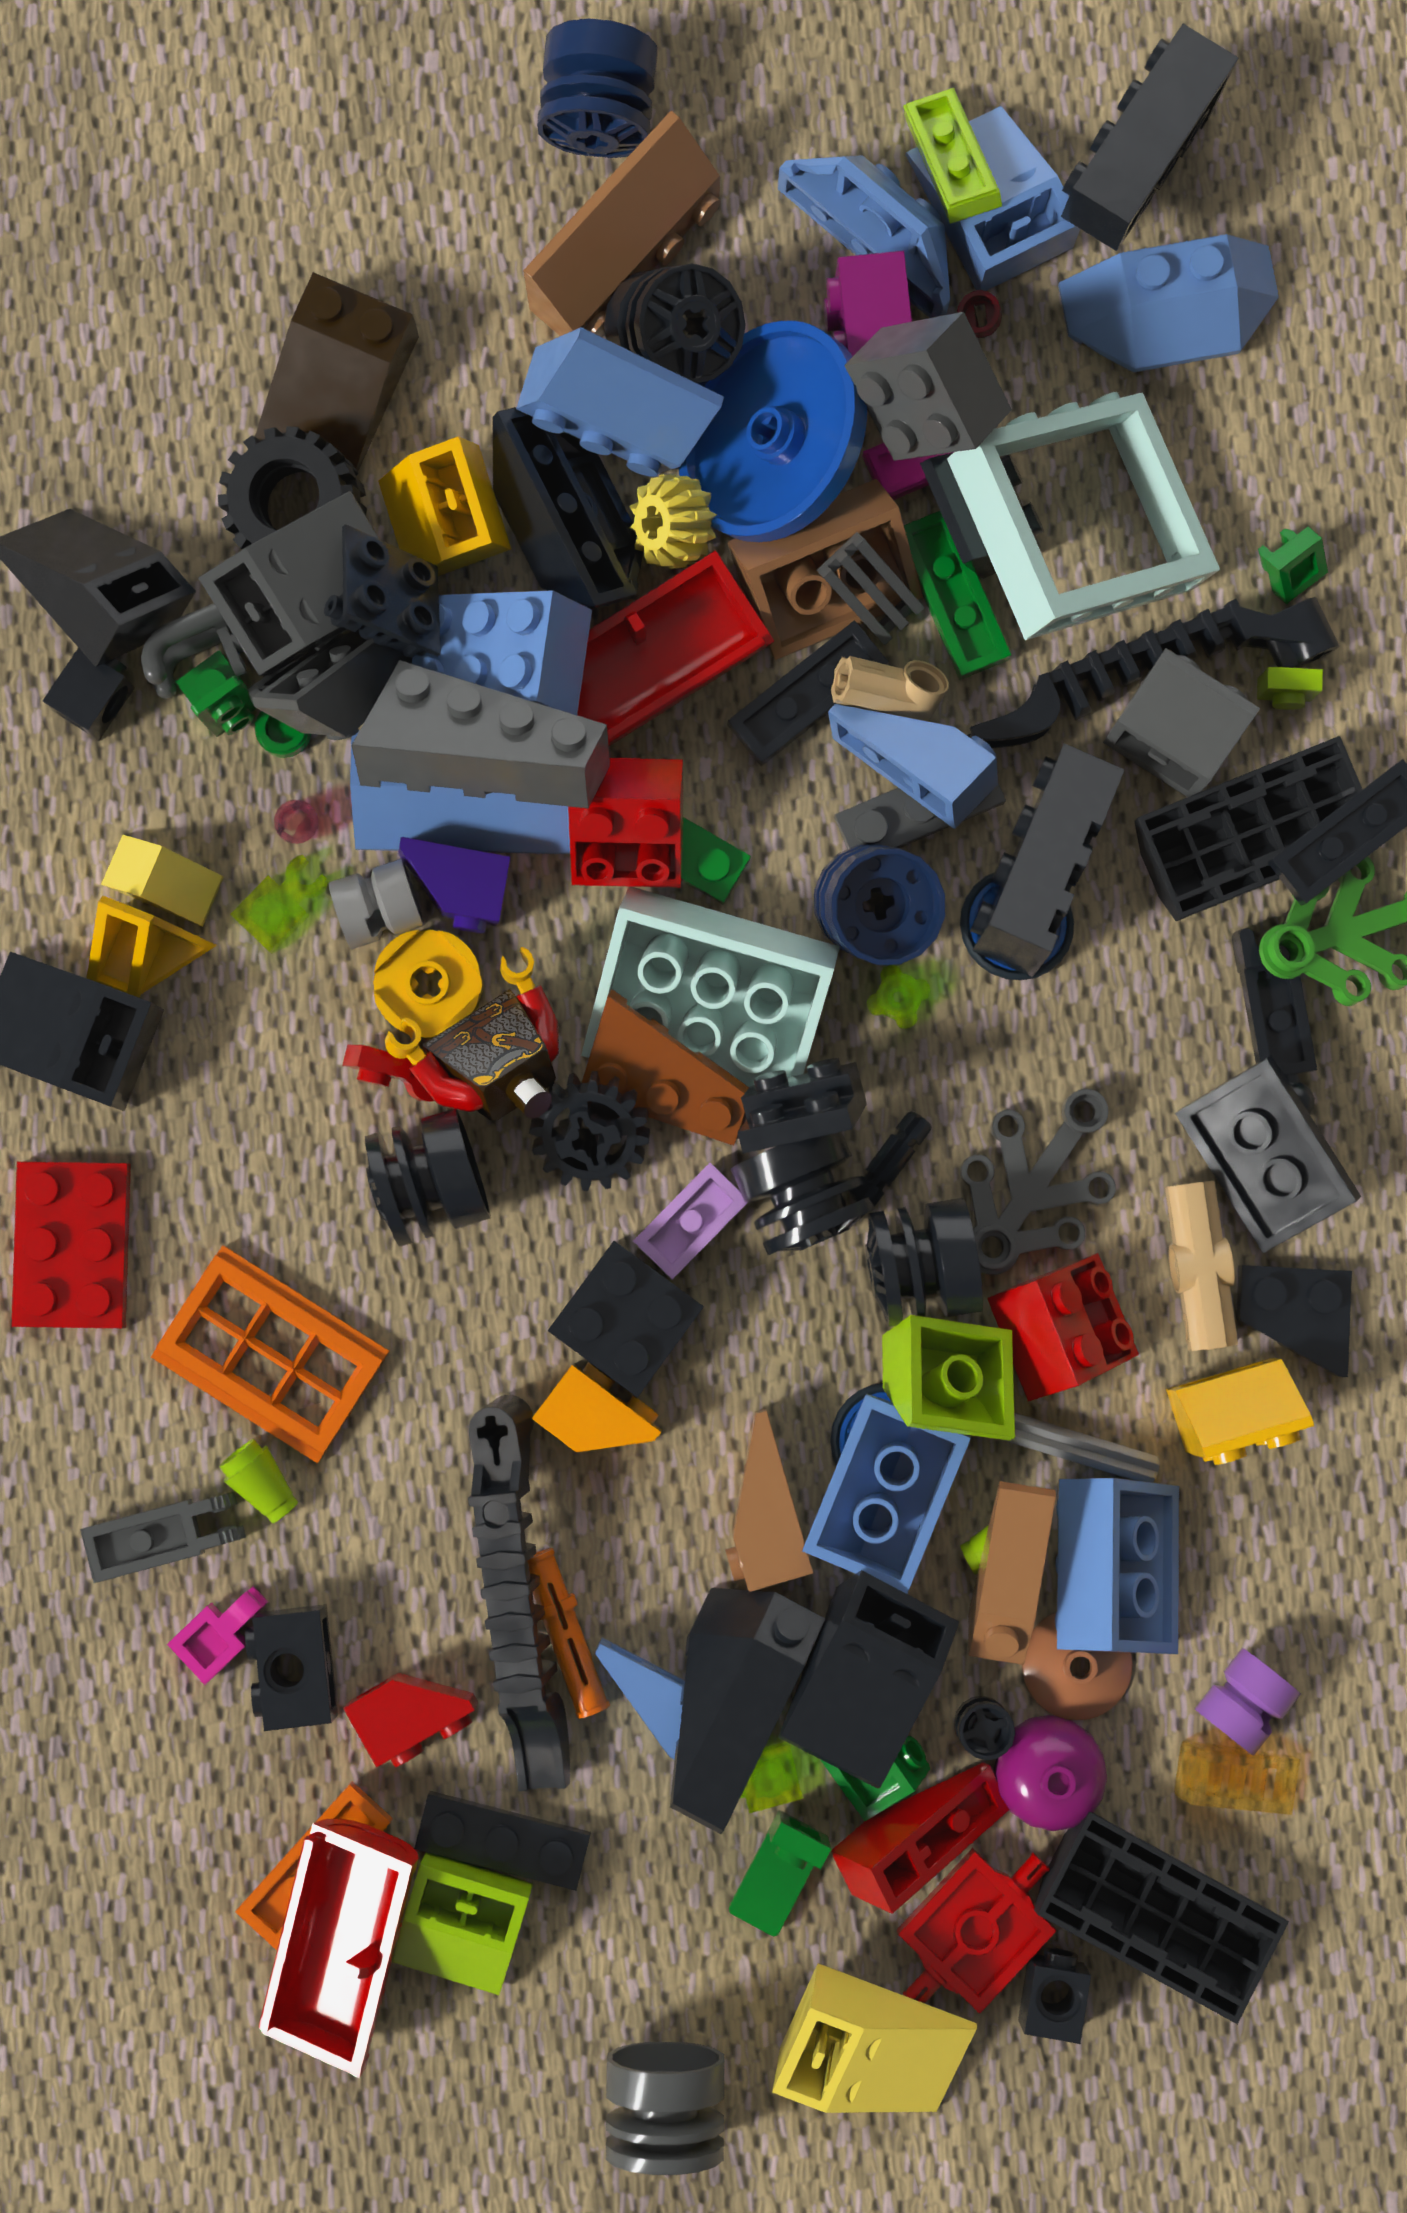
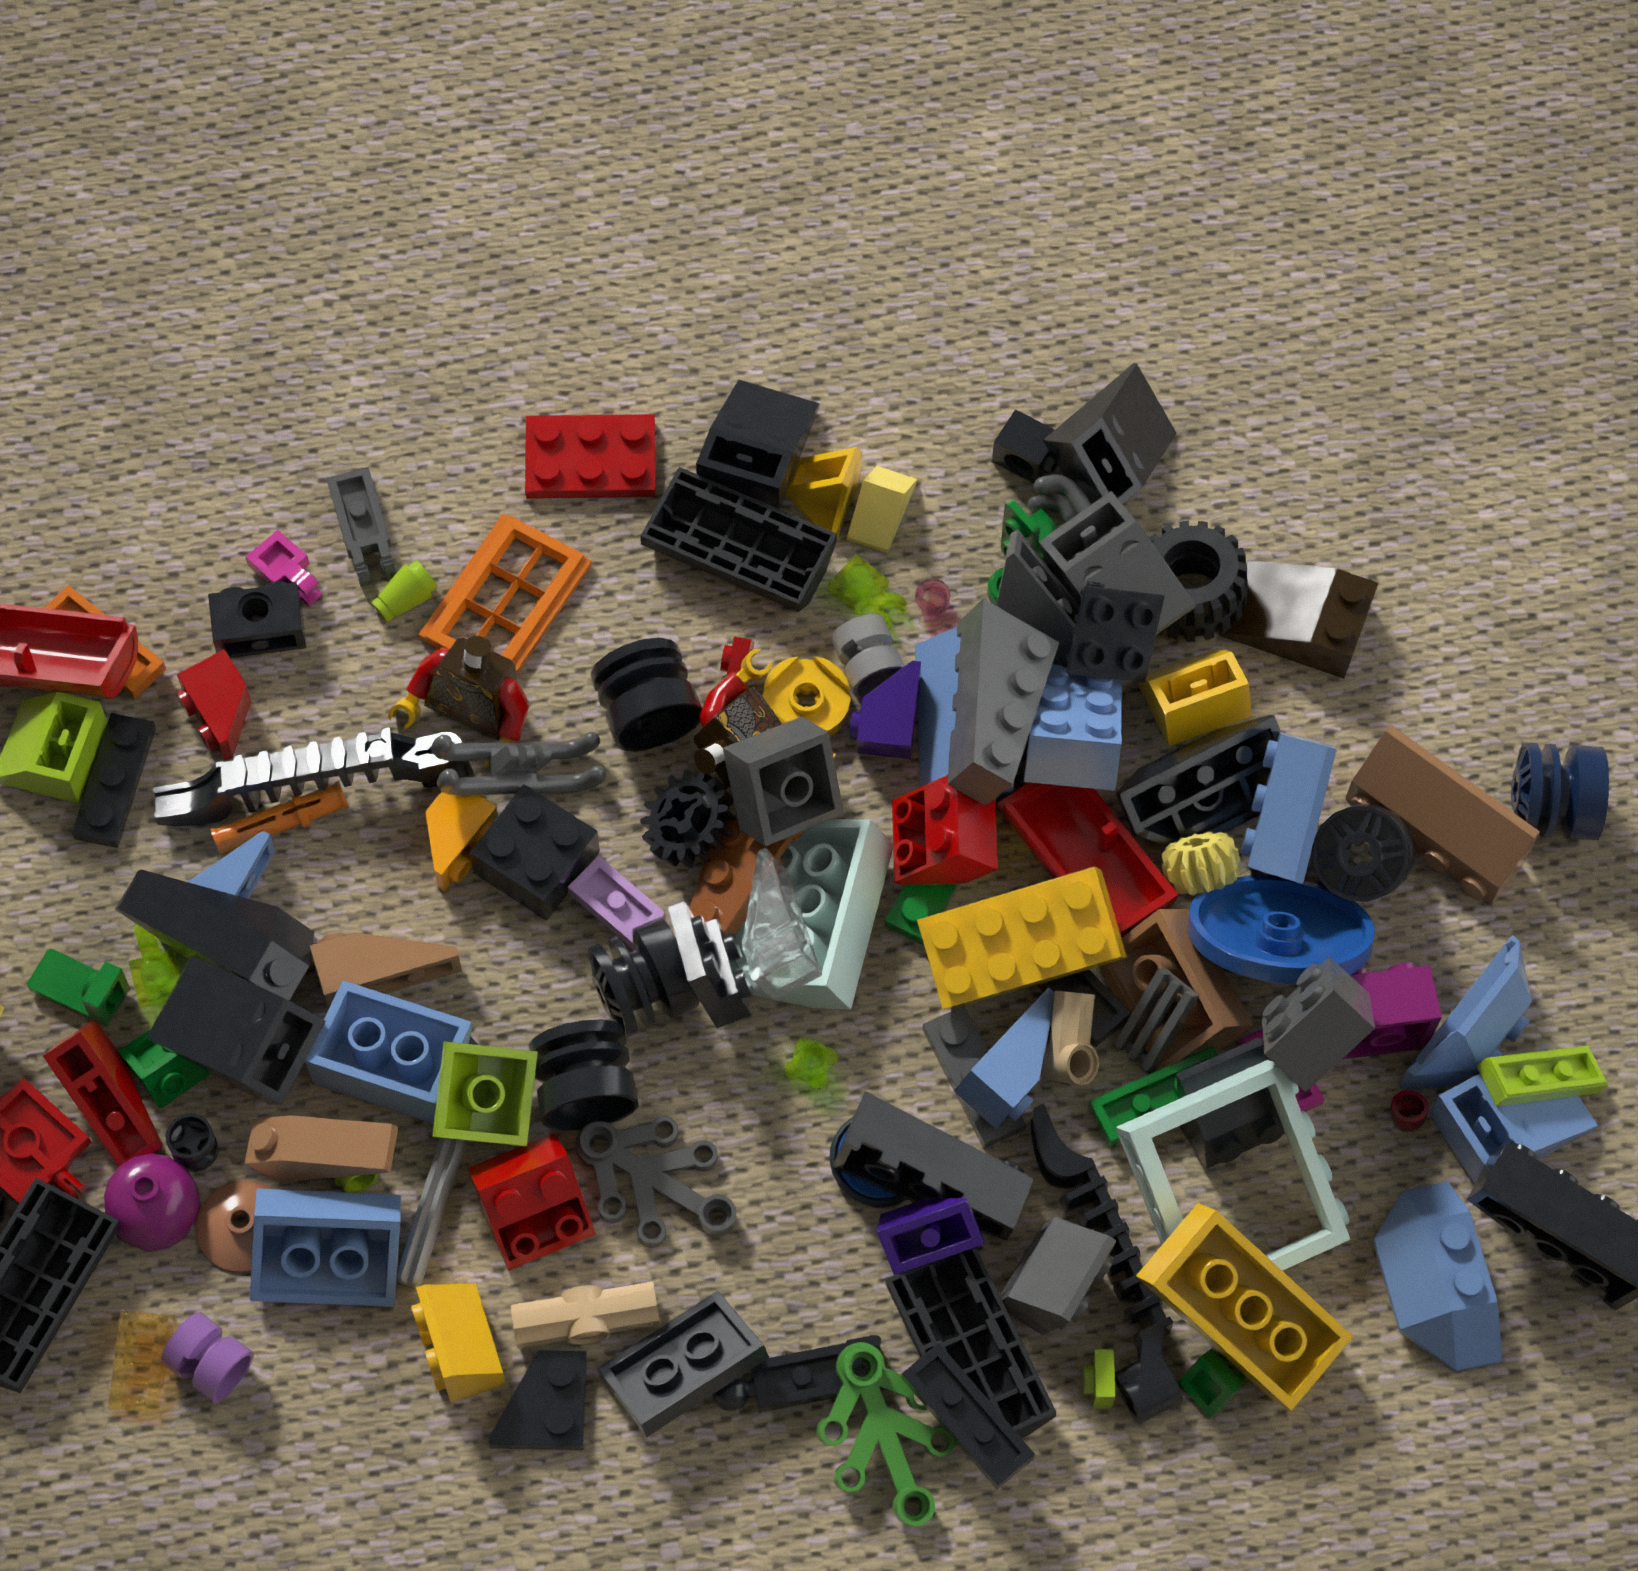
camera: 90 degrees right, 20 degrees down
dark blue wheel [814,844,945,965] -> none
black axle [849,1111,932,1207] -> none
none -> torso [388,636,529,768]
none -> dark grey piece [431,732,607,796]
none -> black piece [640,467,837,612]
none -> dark grey brick [723,717,844,846]
none -> clear slope [742,848,822,1001]
none -> dark purple slope [877,1198,984,1275]
none -> yellow brick [917,867,1127,1010]
none -> yellow brick [1136,1203,1354,1411]

